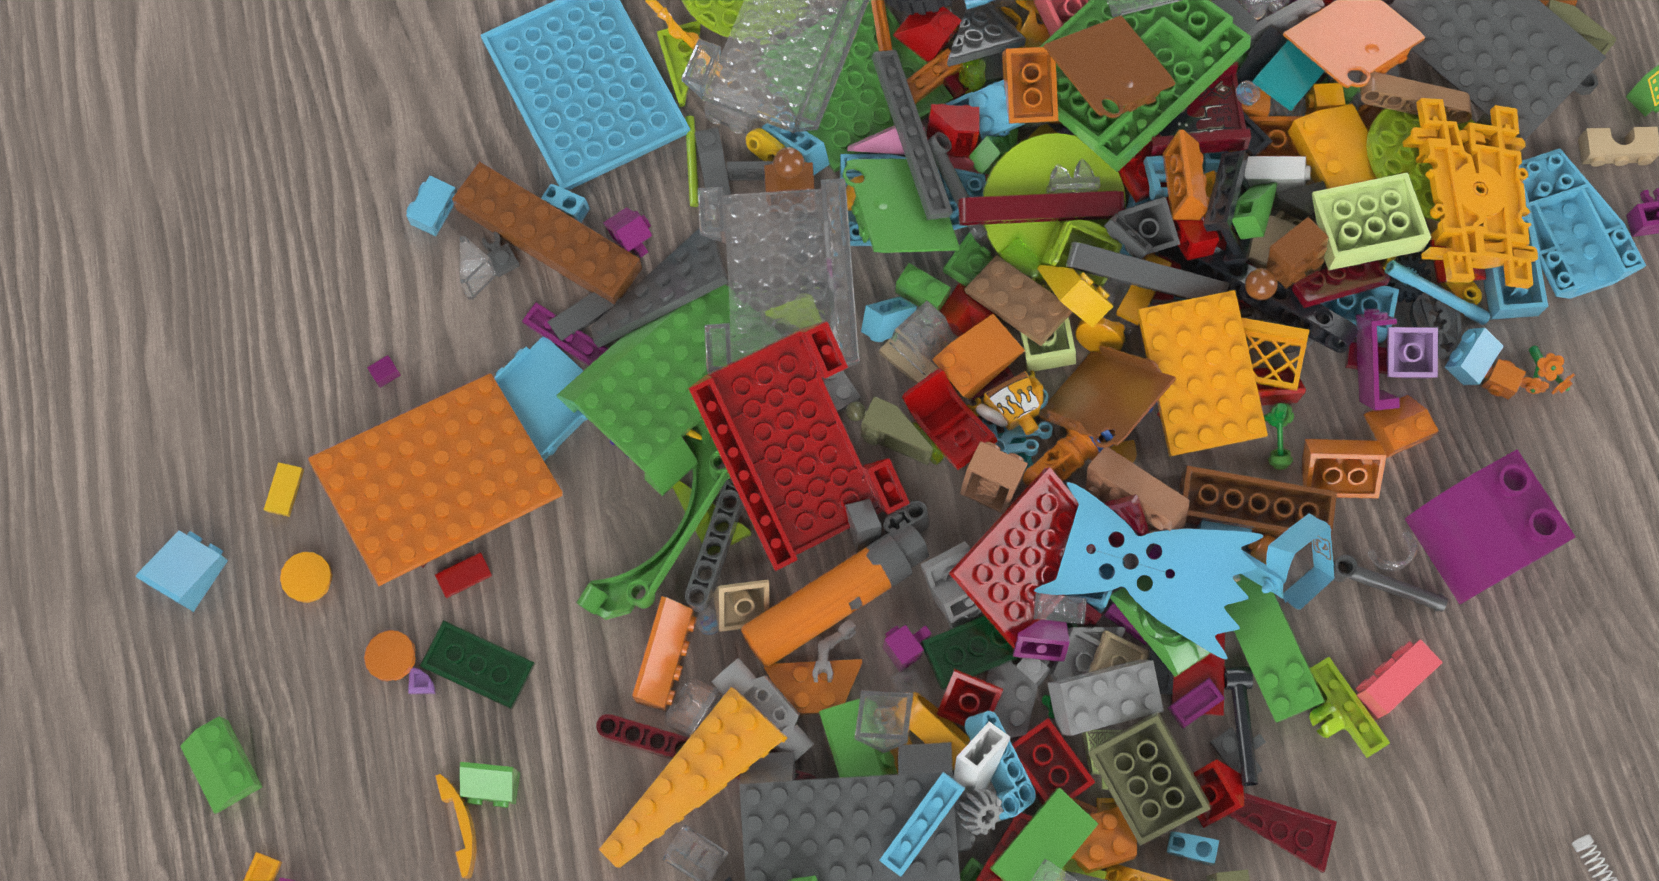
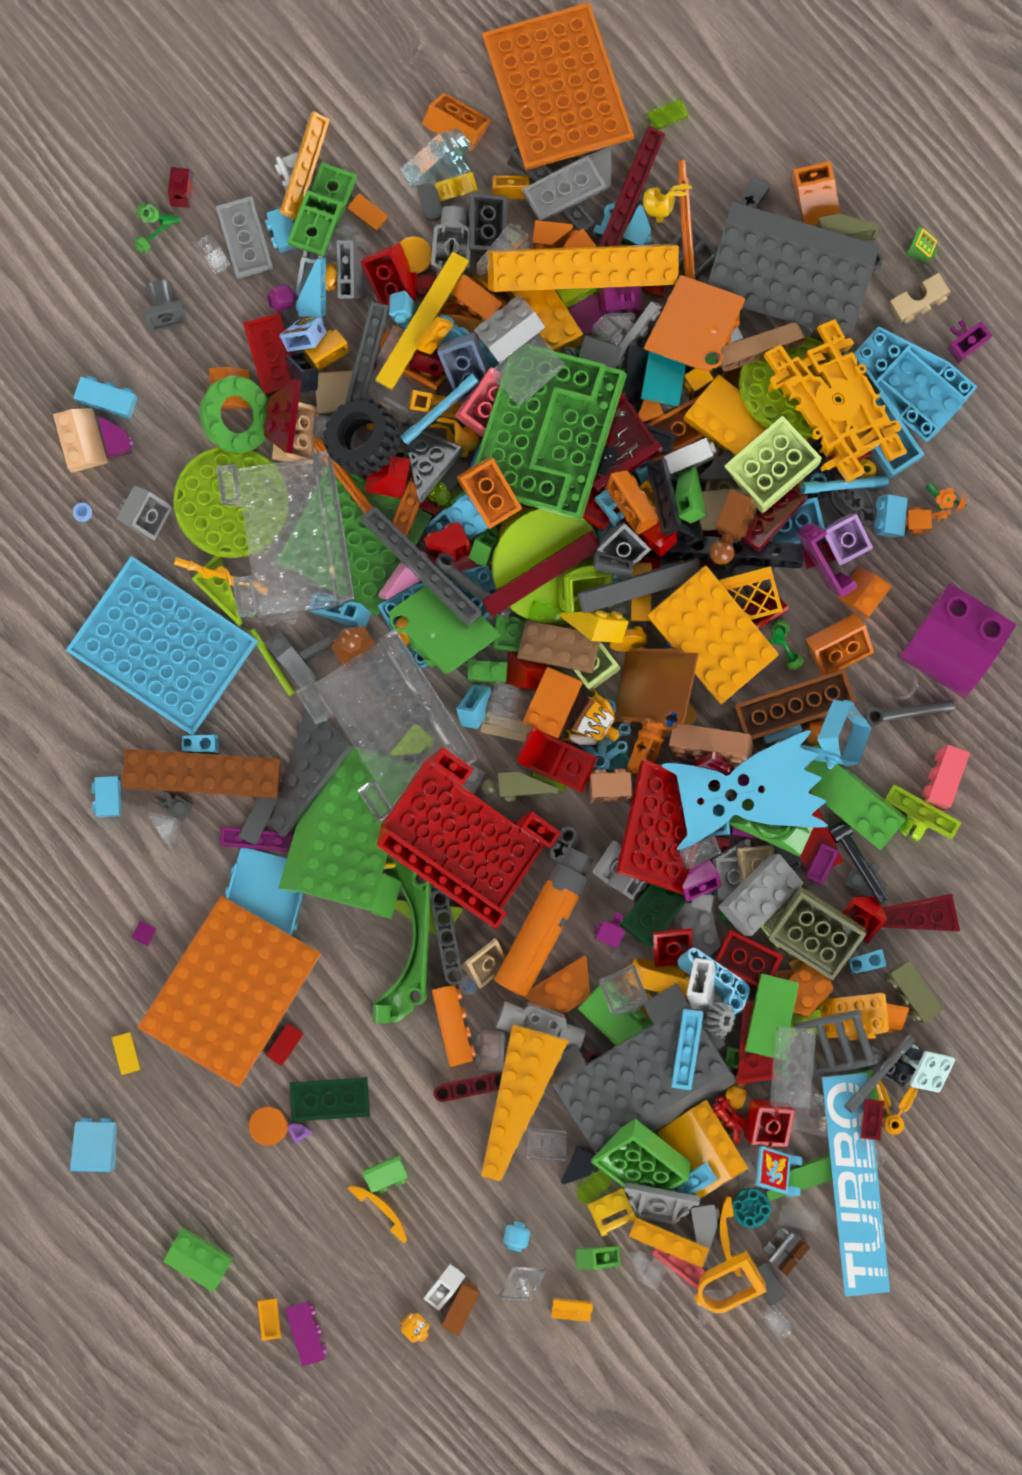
camera: 30 degrees left, 10 degrees up
light orange tile [280,552,333,603] -> none
magenta brick [603,207,653,258] -> none
yellow plate [745,128,786,161] -> none
light grey piece [813,619,856,682] -> none
dark grey slope [845,499,882,553] -> none
dark orange piece [1043,15,1176,118] -> none
clear tile [1046,159,1100,194] -> none
clear tile [1235,80,1260,106] -> none

